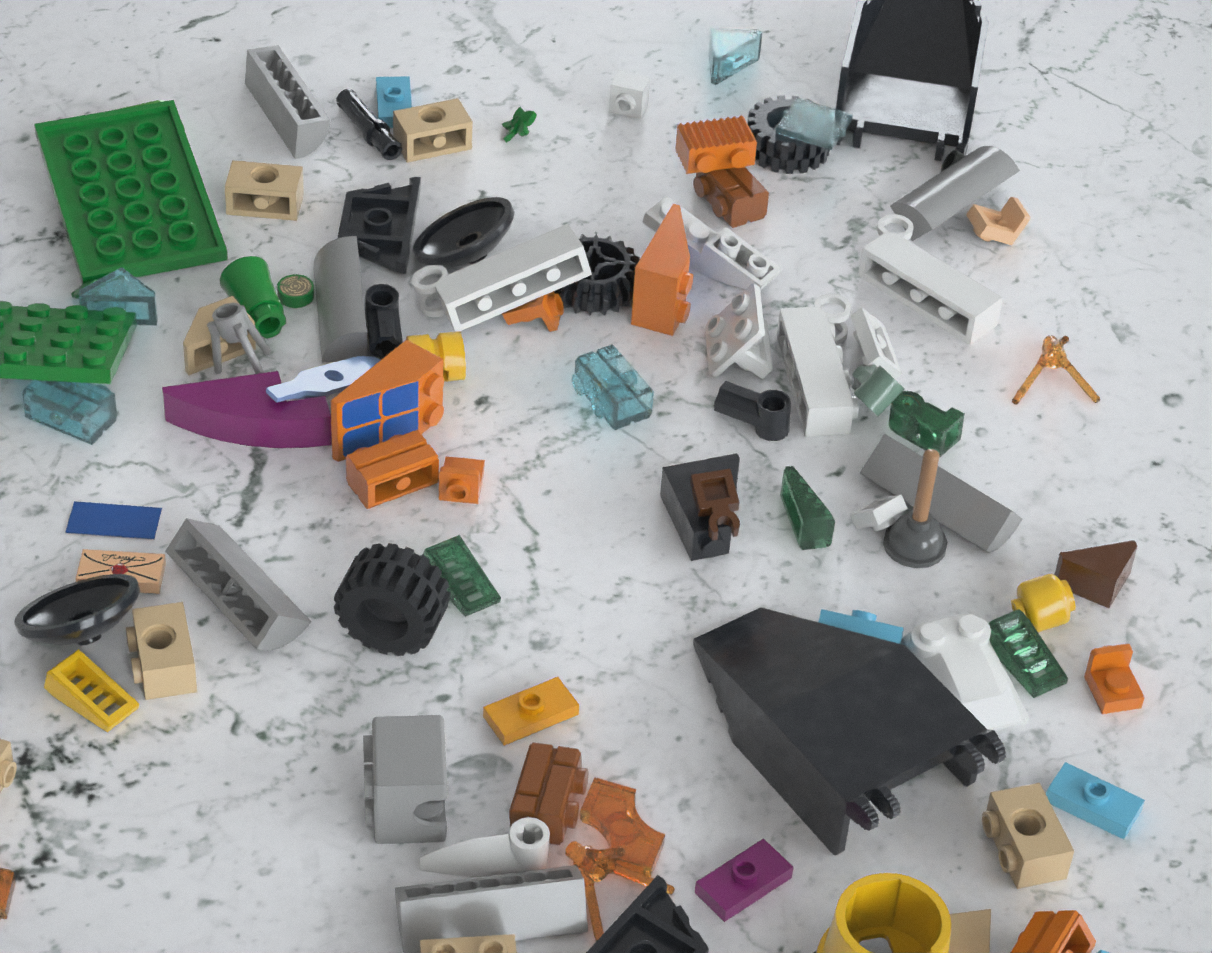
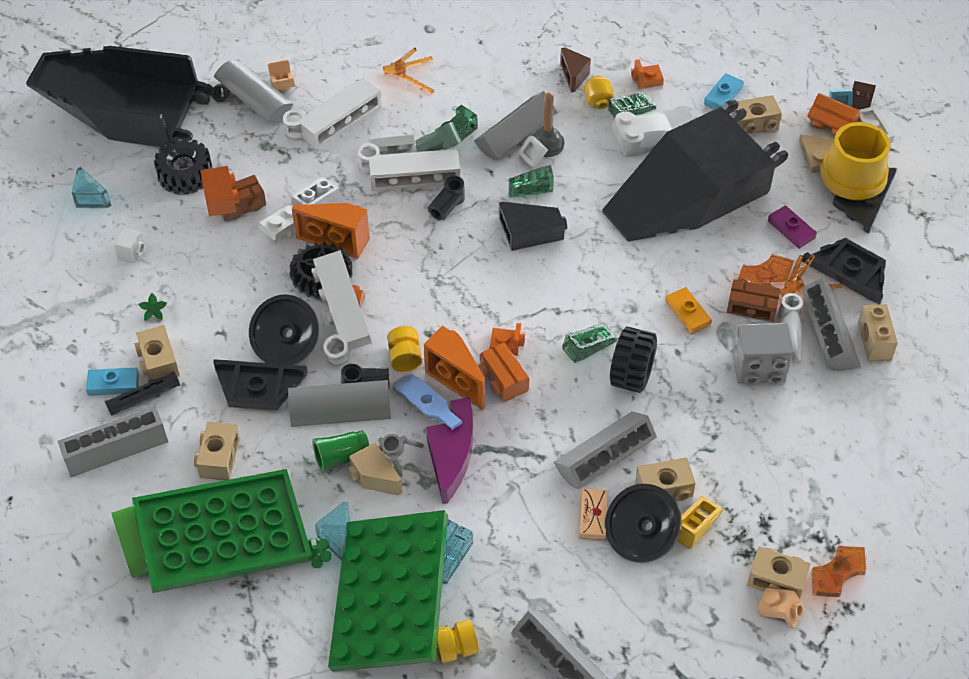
camera: 85 degrees left, 10 degrees up
blue sticker [65,501,162,539] -> none
tile [277,274,314,308] -> none
clear light blue brick [572,344,654,430] -> none
reddish brown plate [690,468,740,540] -> none
white bracket [705,283,773,379] -> none
clear light blue piece [776,97,853,150] -> none
medium azure plate [818,609,904,644] -> none

